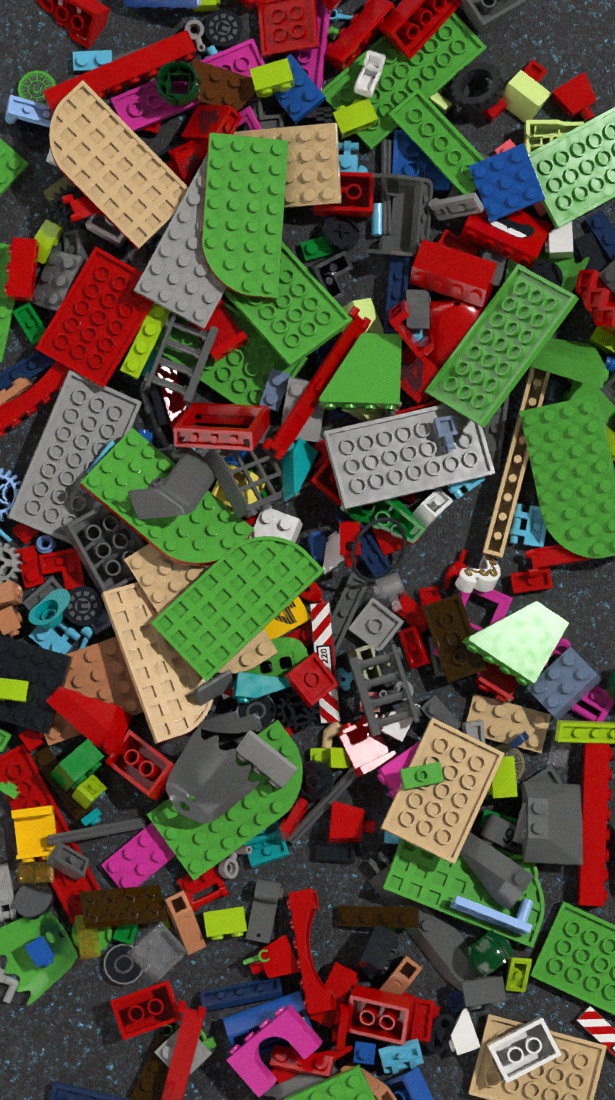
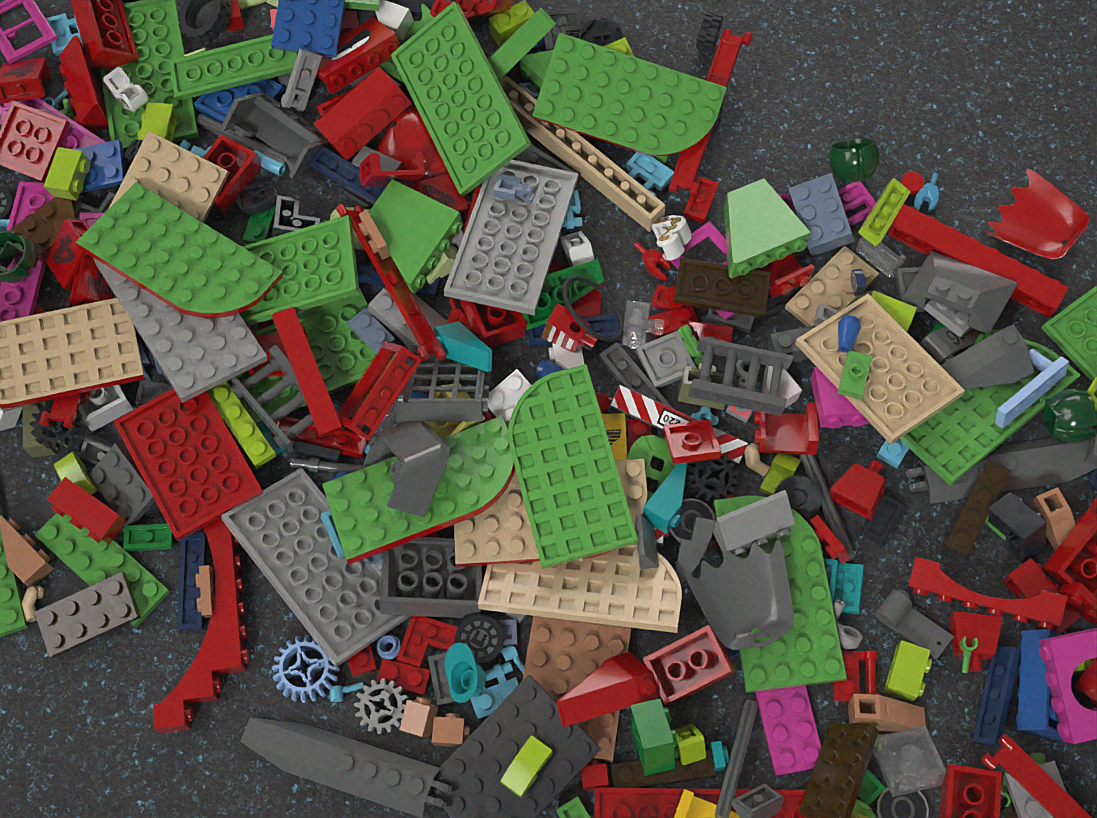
camera: 55 degrees left, 15 degrees down
none -> red tile [271,307,343,438]
none -> nougat plate [358,210,390,260]
none -> bright green axle [678,324,704,368]
none -> blue cone [838,315,862,353]

